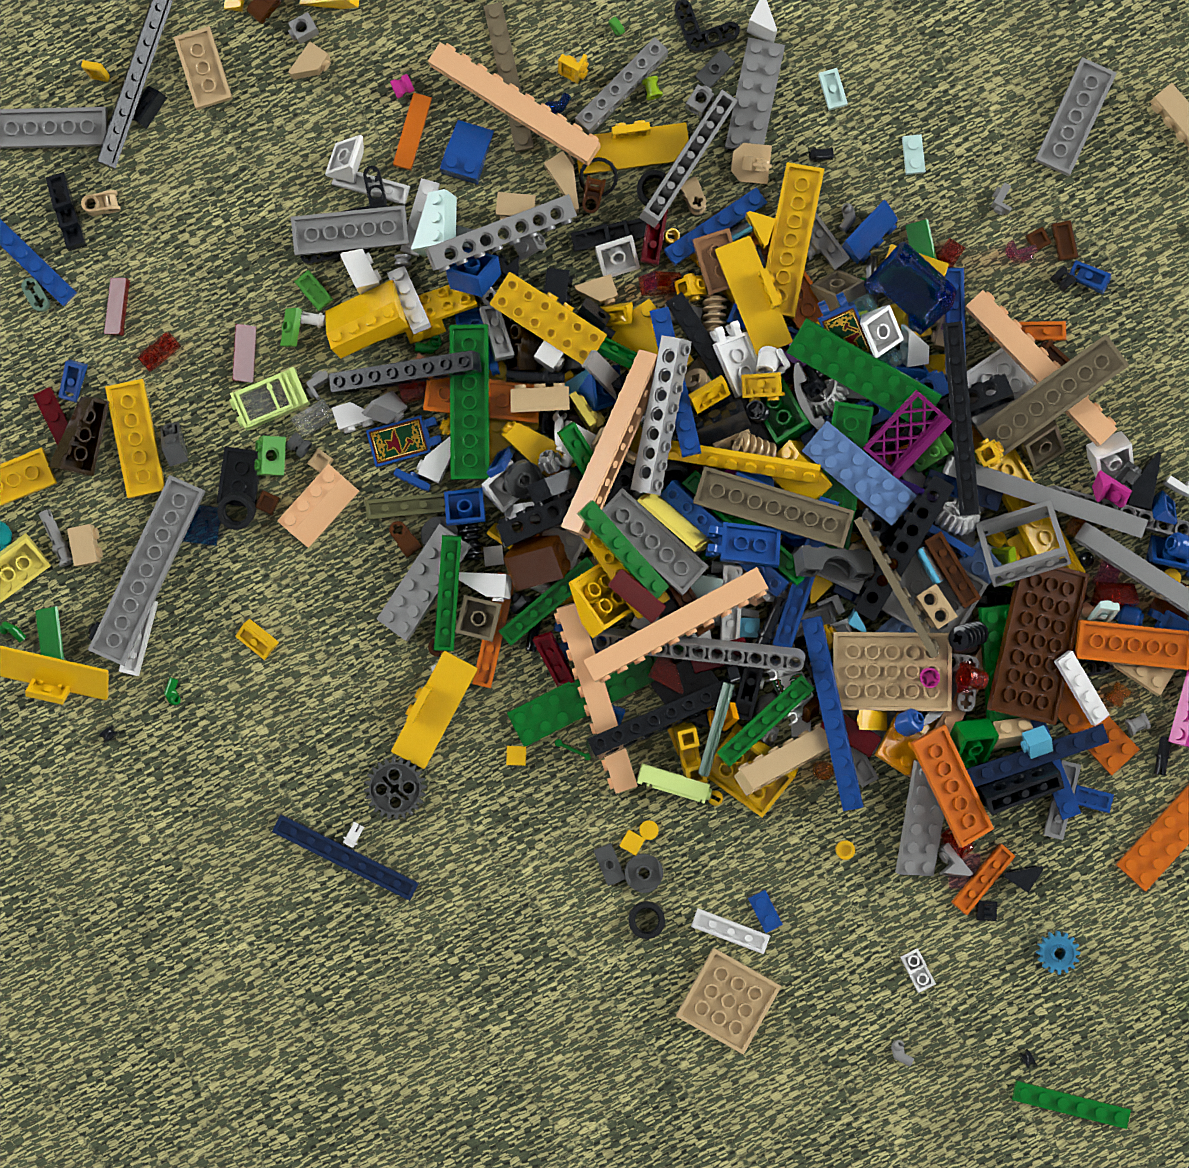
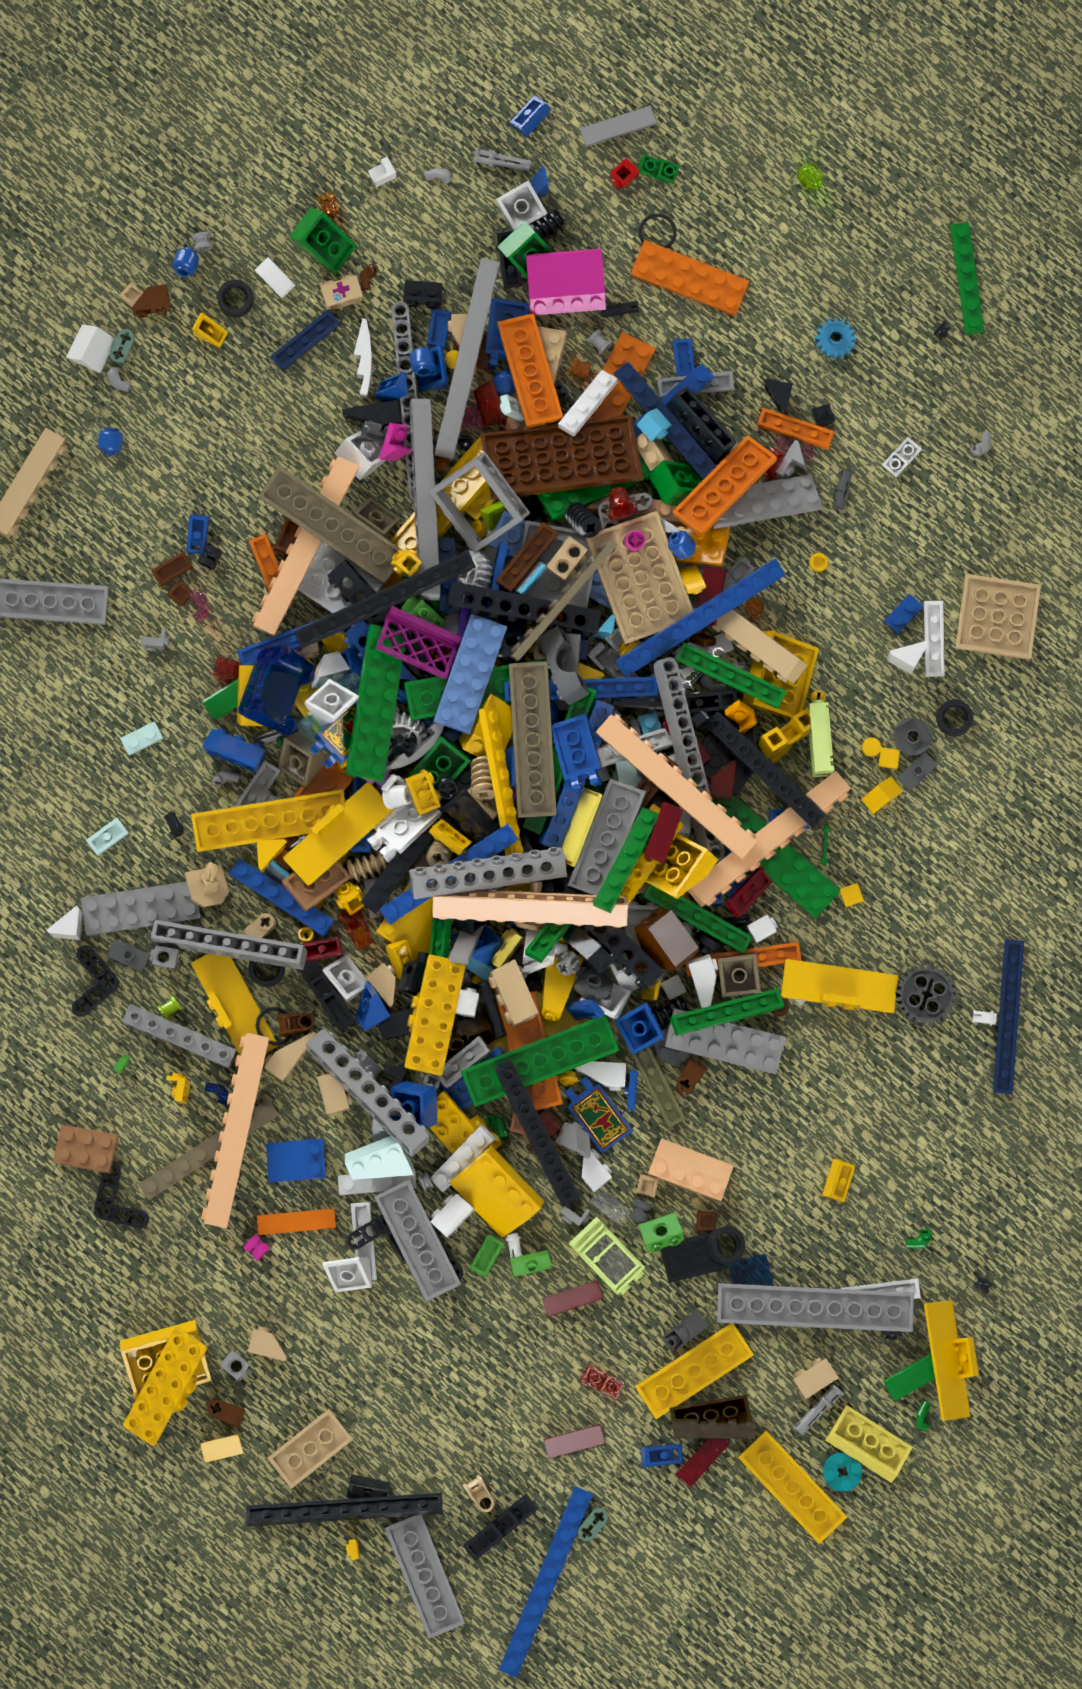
camera: 115 degrees left, 5 degrees down
sand green axle [698,682,734,777] -> none
none -> blue slope [355,981,390,1030]
none -> white brick [746,915,778,944]
none -> dark grey pin [832,470,853,510]
none -> yellow slope [861,776,903,814]
none -> white slope [887,641,928,674]

